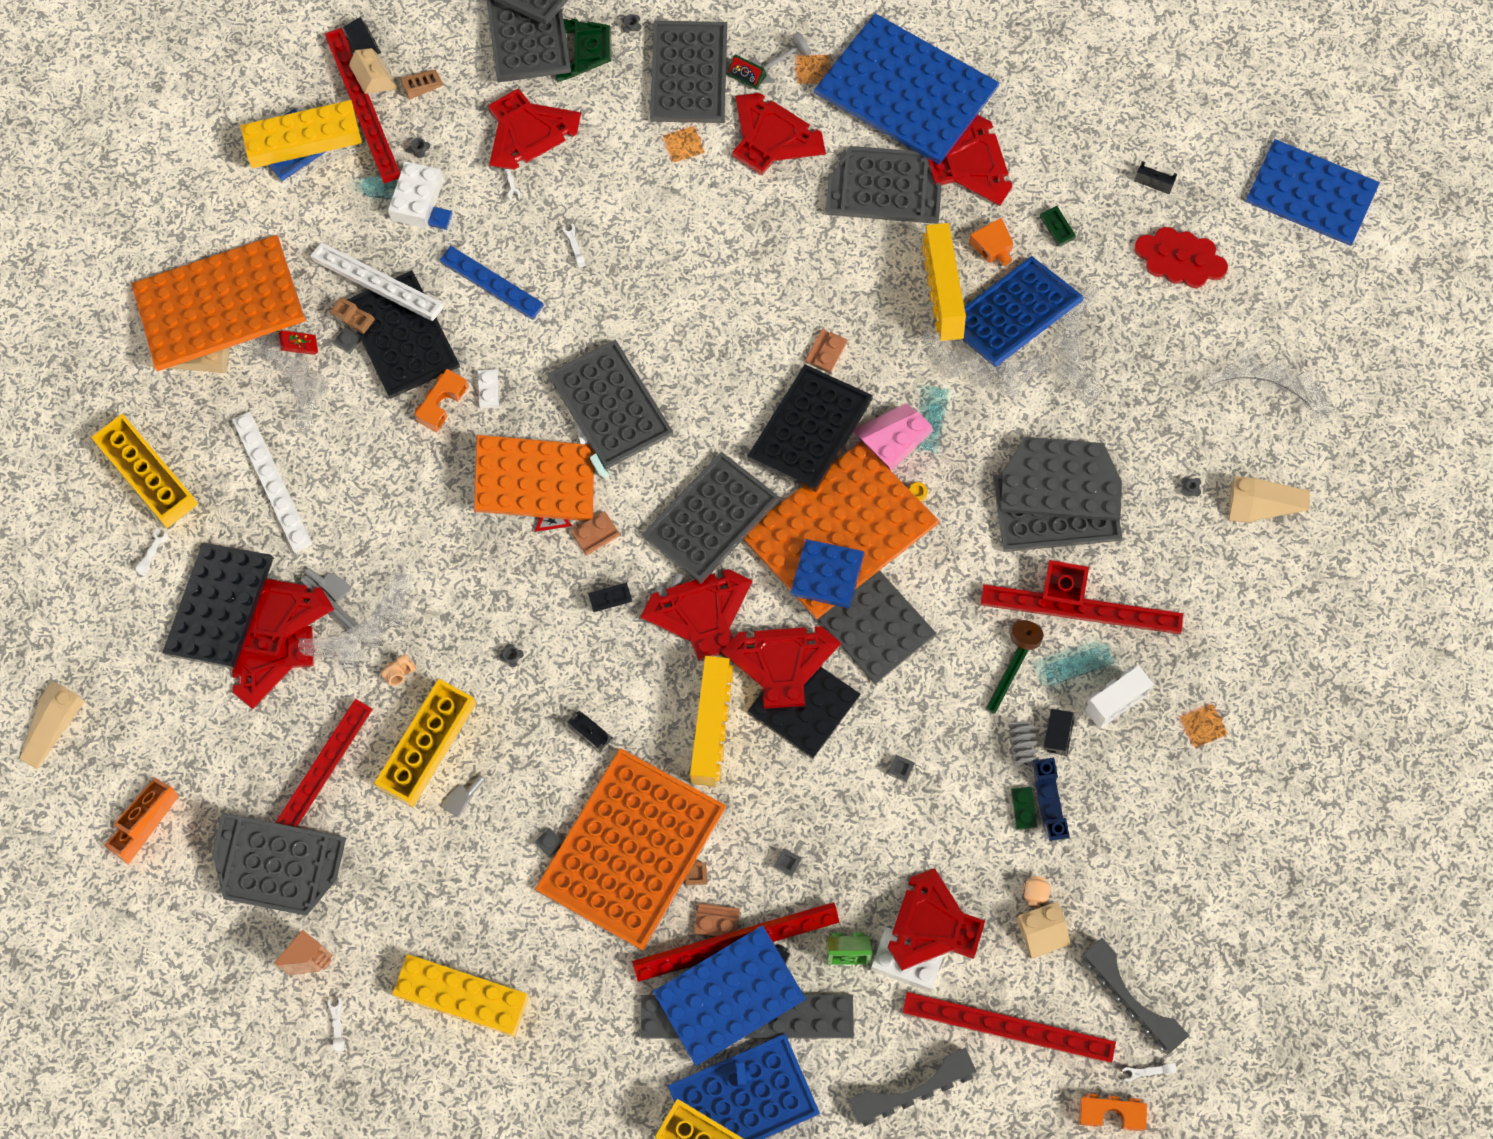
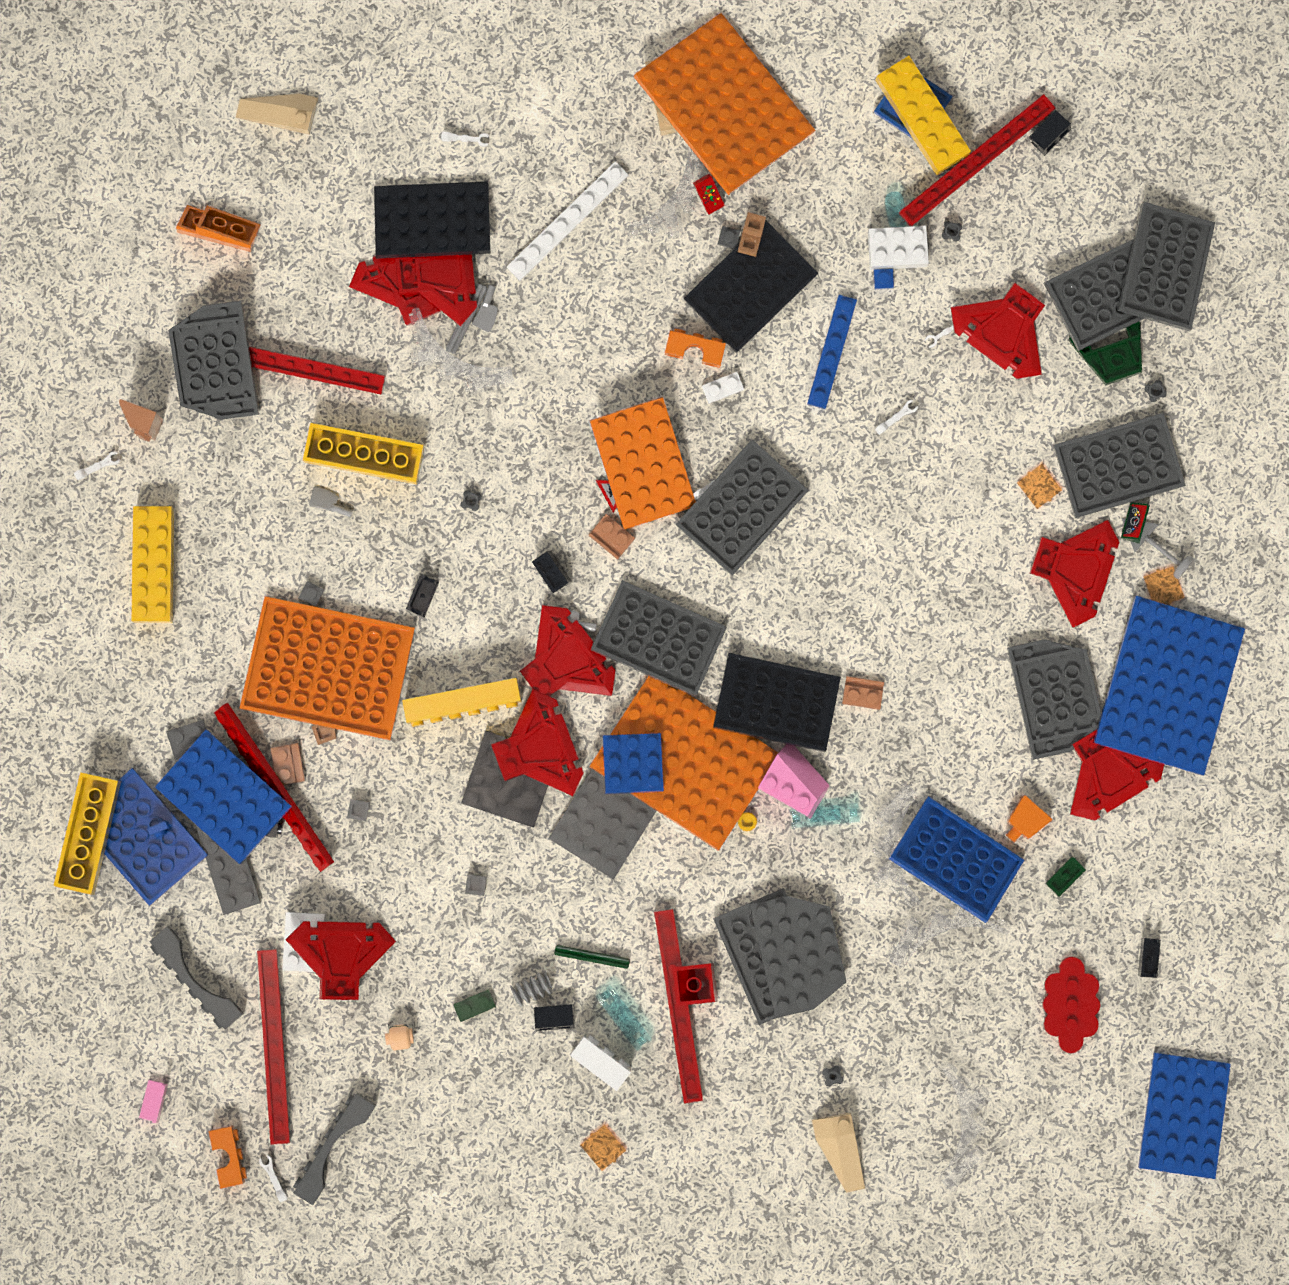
camera: 65 degrees right, 15 degrees up
yellow brick [91,413,198,528] -> none
white plate [310,242,444,321] -> none
tan slope [349,48,398,94] -> none
light nougat plate [381,654,417,686] -> none
medium nougat slope [401,69,443,100] -> none
light aqua tile [590,454,610,478] -> none
bright green slope [827,933,872,965] -> none
yellow brick [922,223,966,341] -> none
reddish brown piece [1010,620,1044,650] -> none
tan slope [1016,902,1071,959] -> none
dark blue slope [1033,757,1070,842] -> none

